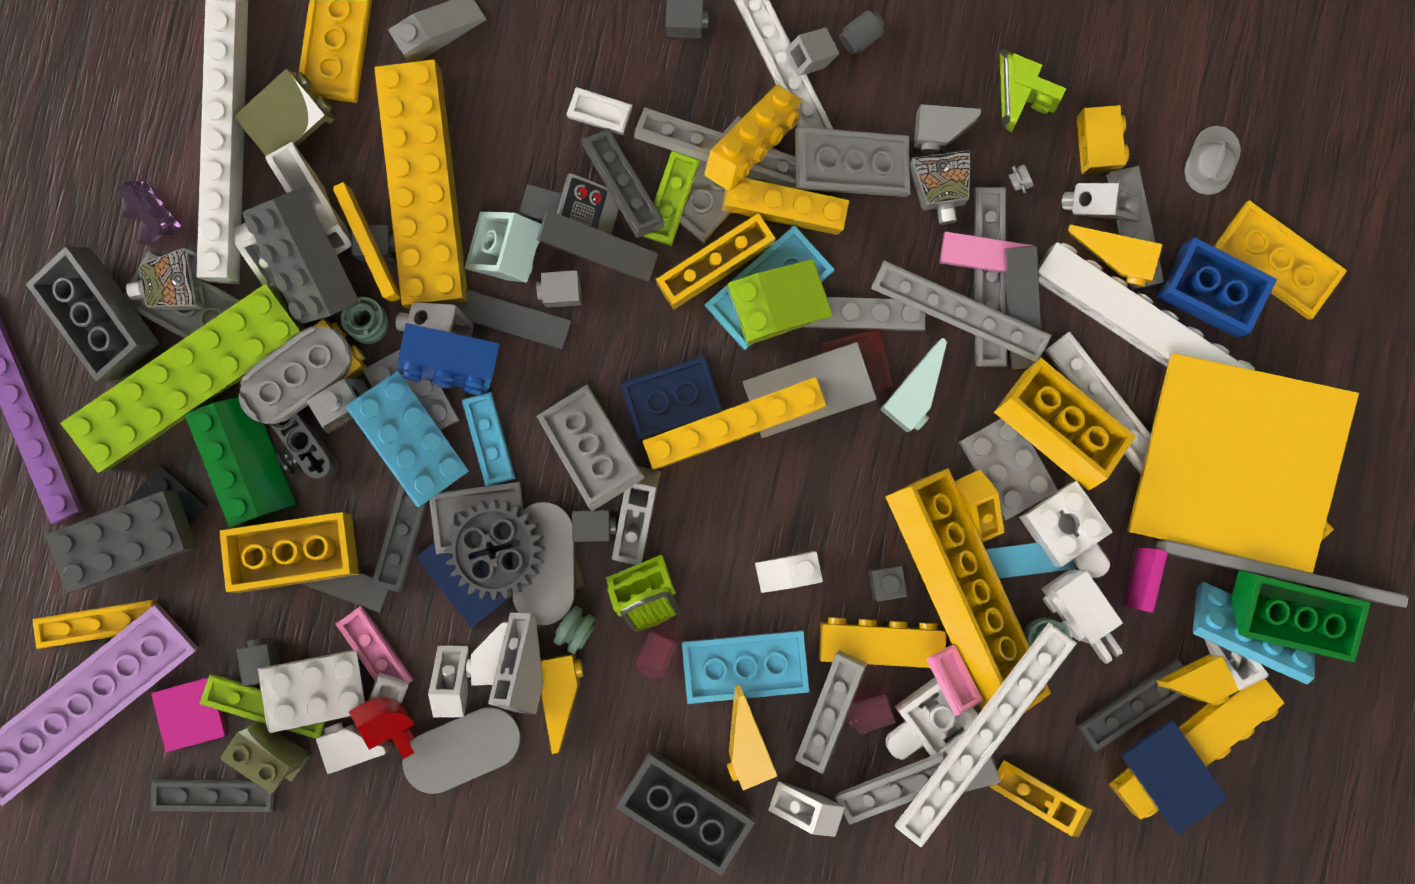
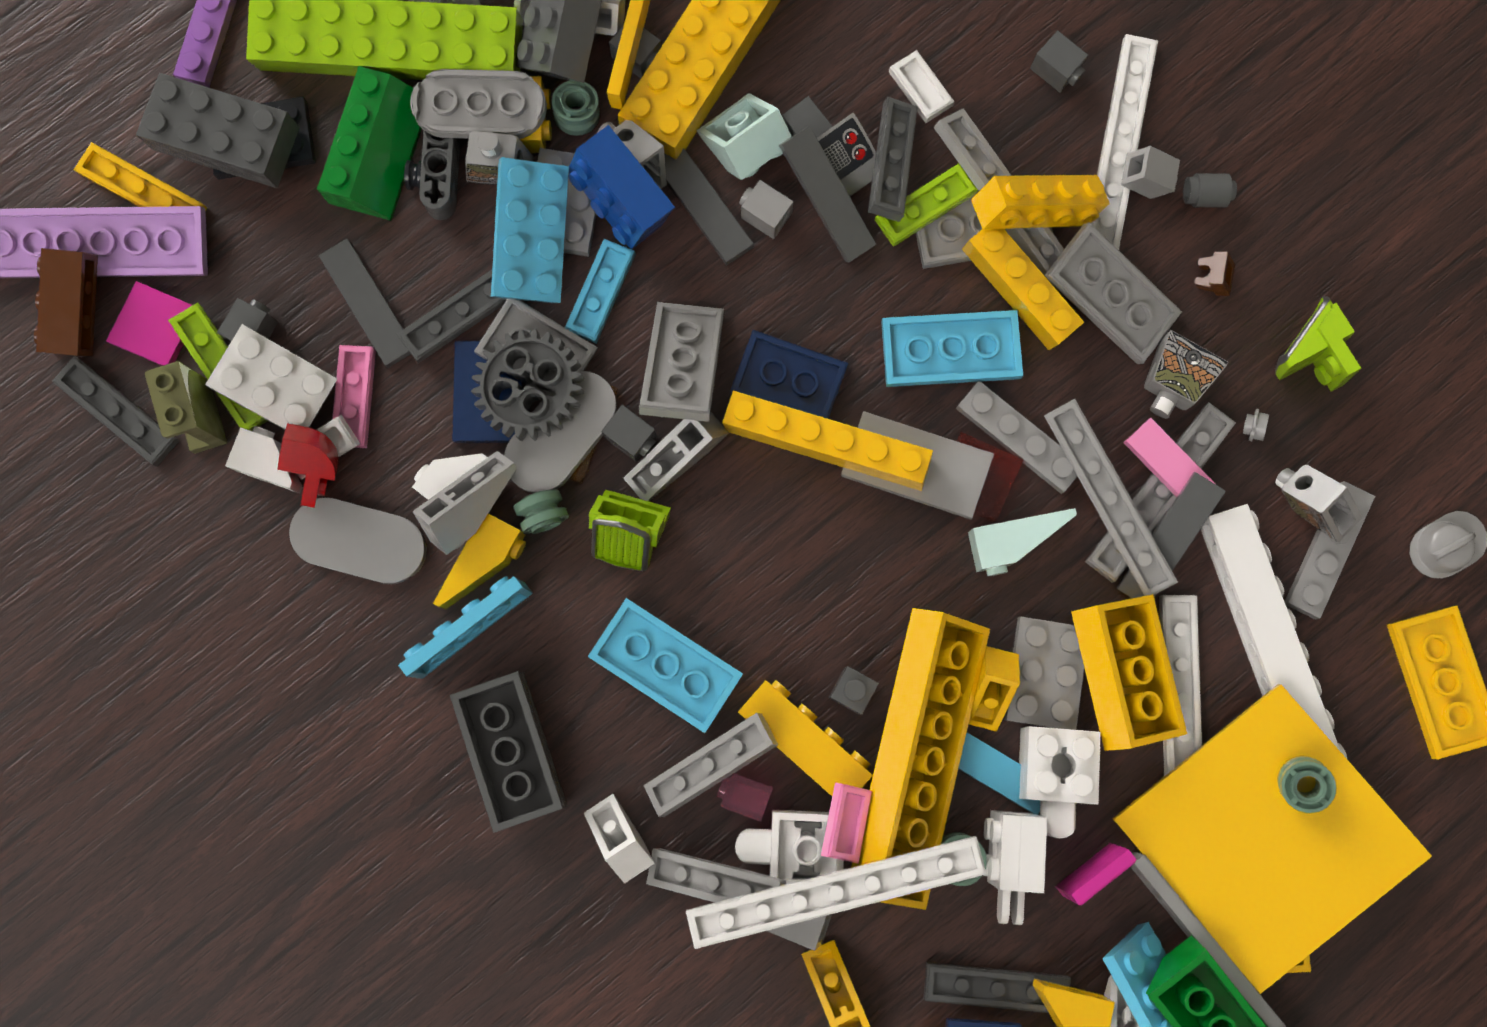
camera: 35 degrees right, 5 degrees down
yellow brick [220,512,359,593] -> none
white slope [428,646,469,717] -> none
clear pink brick [635,630,678,680] -> none
yellow brick [656,213,775,310] -> none
lime slope [727,259,833,346] -> none
yellow slope [727,684,777,790] -> none
white slope [755,551,823,593] -> none
light grey slope [914,104,981,154] -> none
yellow slope [1068,225,1162,287] -> none
yellow brick [1076,105,1129,175] -> none
blue brick [1156,237,1277,338] -> none
none -> reddish brown brick [34,248,98,356]
none -> medium azure plate [398,576,533,679]
none -> tile [1195,252,1235,296]
none -> sand green wheel [1277,756,1336,813]

